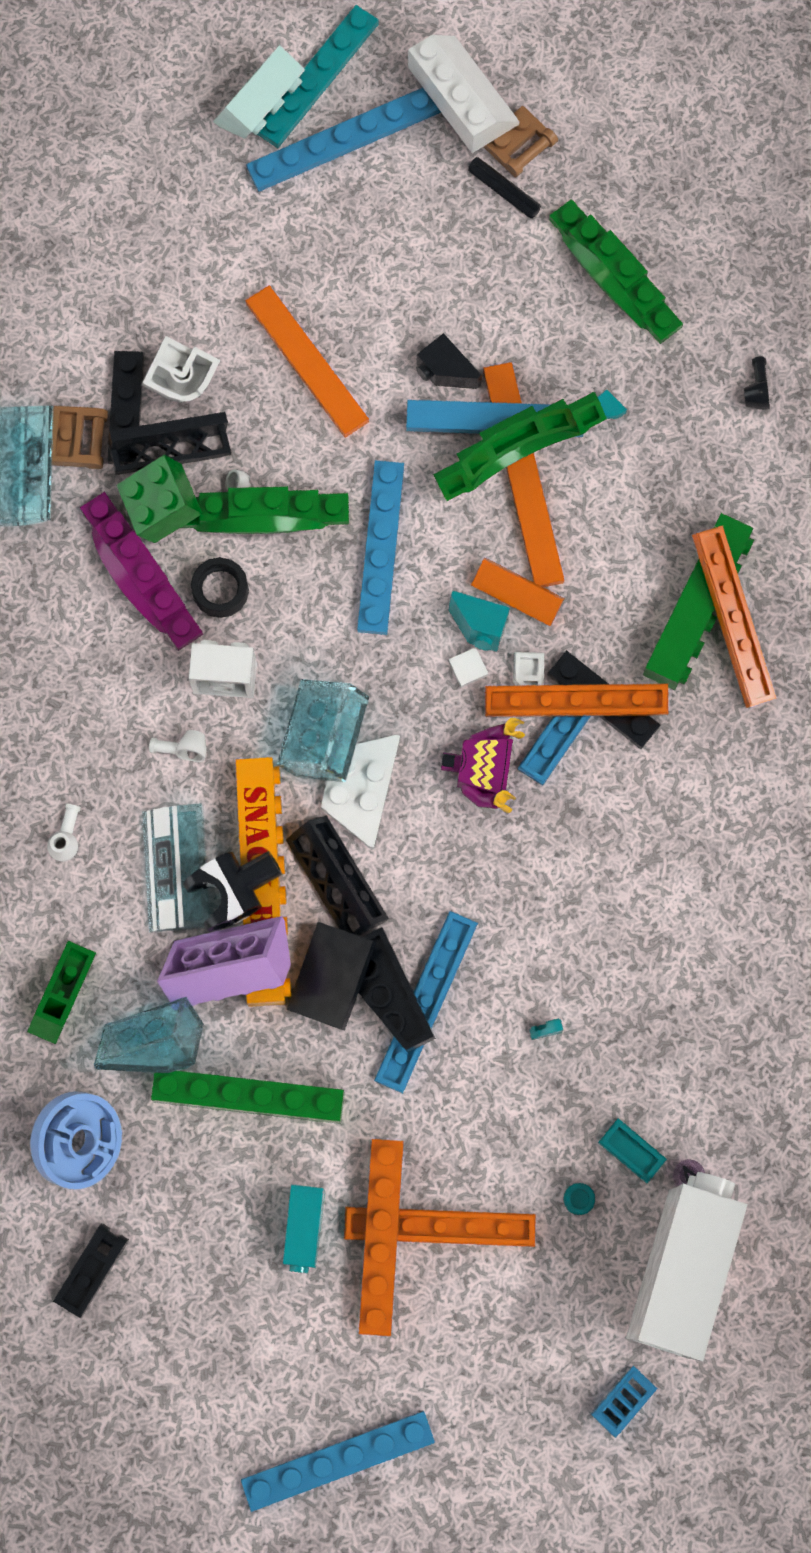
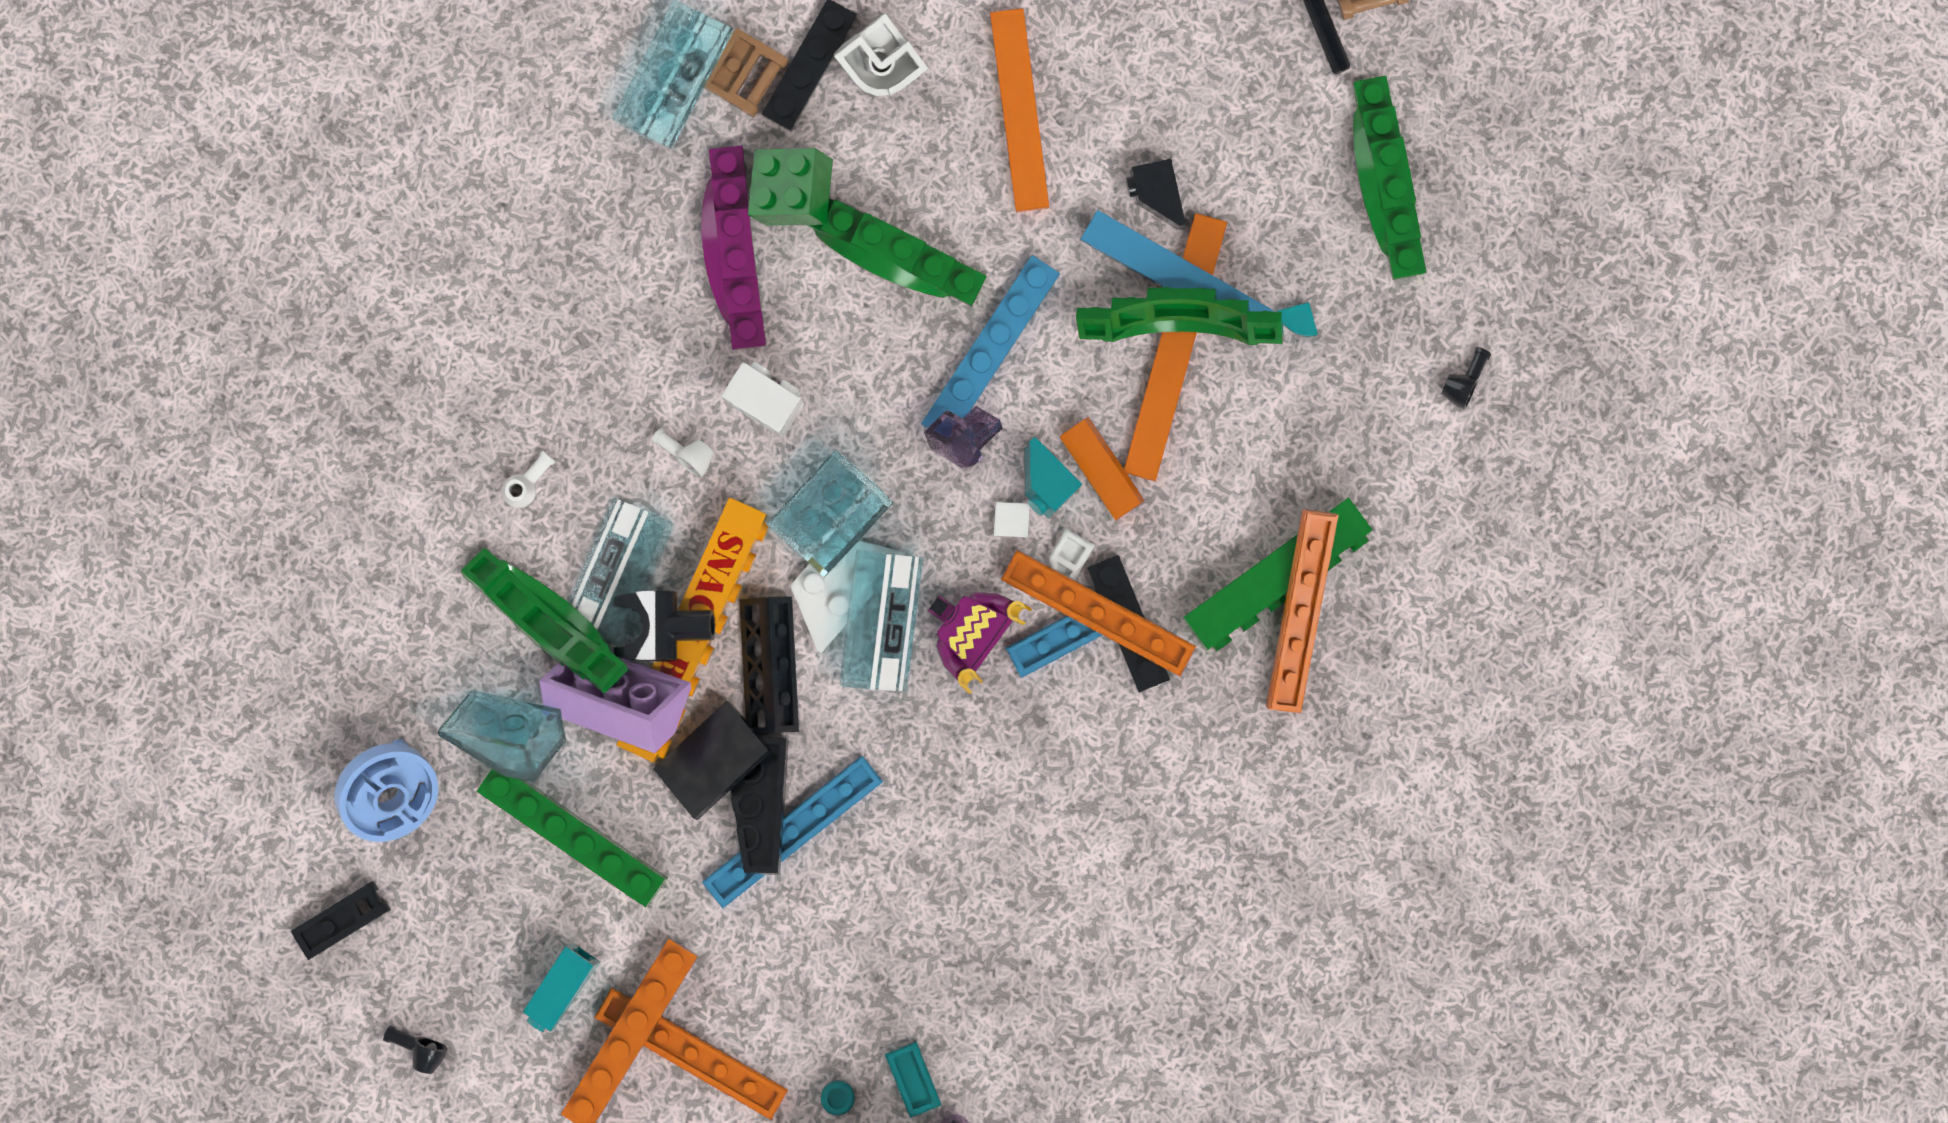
camera: 30 degrees right, 10 degrees up
green slope [27,941,96,1044] -> none
black fence [107,412,231,475] -> none
black tyre [191,557,249,618] -> none
white hinge [225,469,251,491] -> none
teal tile [529,1018,564,1040] -> none
none -> black bar [383,1025,448,1074]
none -> green piece [460,548,628,694]
none -> clear light blue slope [839,549,924,691]
none -> clear purple brick [924,406,1003,468]

